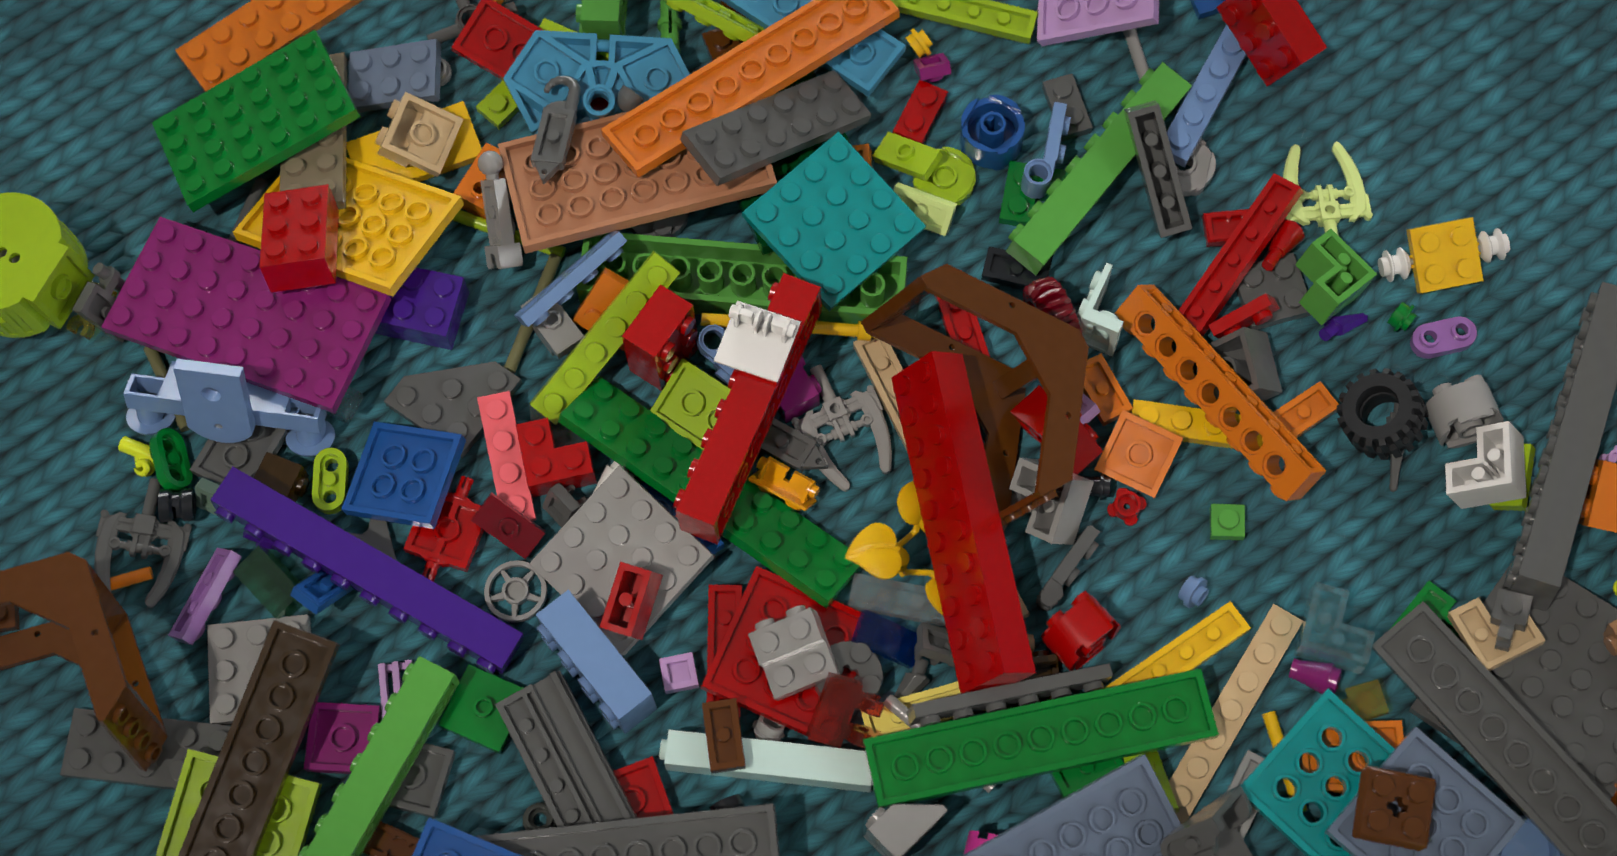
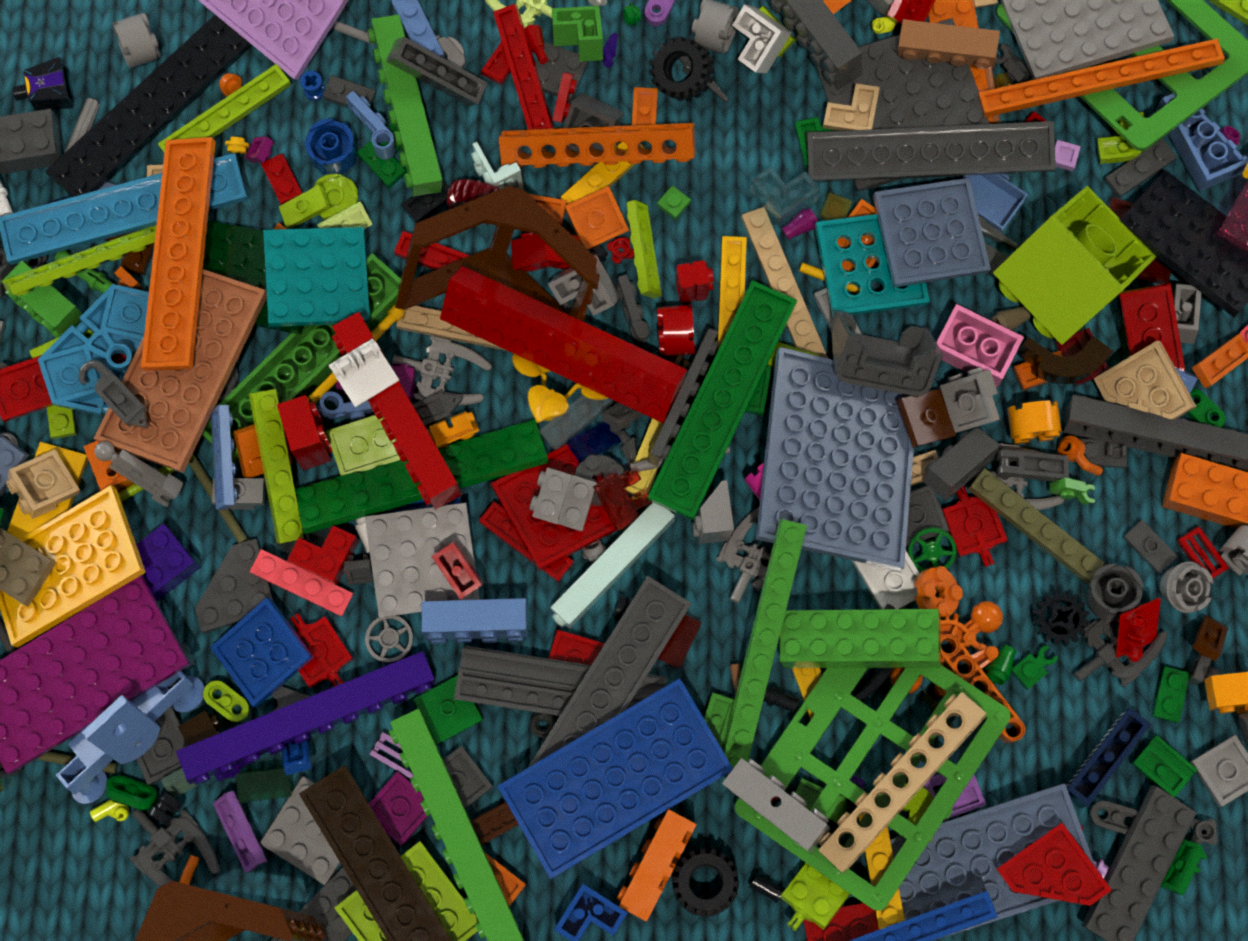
camera: 55 degrees left, 5 degrees up
red brick [259,184,339,293] -> none
dark red plate [471,492,545,559] -> none
dark grey hinge [616,85,644,112] -> none
lavender plate [659,652,699,694] -> none
dark grey plate [680,70,872,186] -> none
reddish brown plate [702,698,746,774] -> none
medium blue plate [1178,576,1209,609] -> none
reddish brown brick [1352,766,1436,851] -> none
dark grey plate [1490,588,1533,652] -> none
none -> orange plate [114,266,144,291]
none -> blue bush [300,71,325,100]
none -> lime plate [627,200,662,299]
none -> red brick [676,260,714,304]

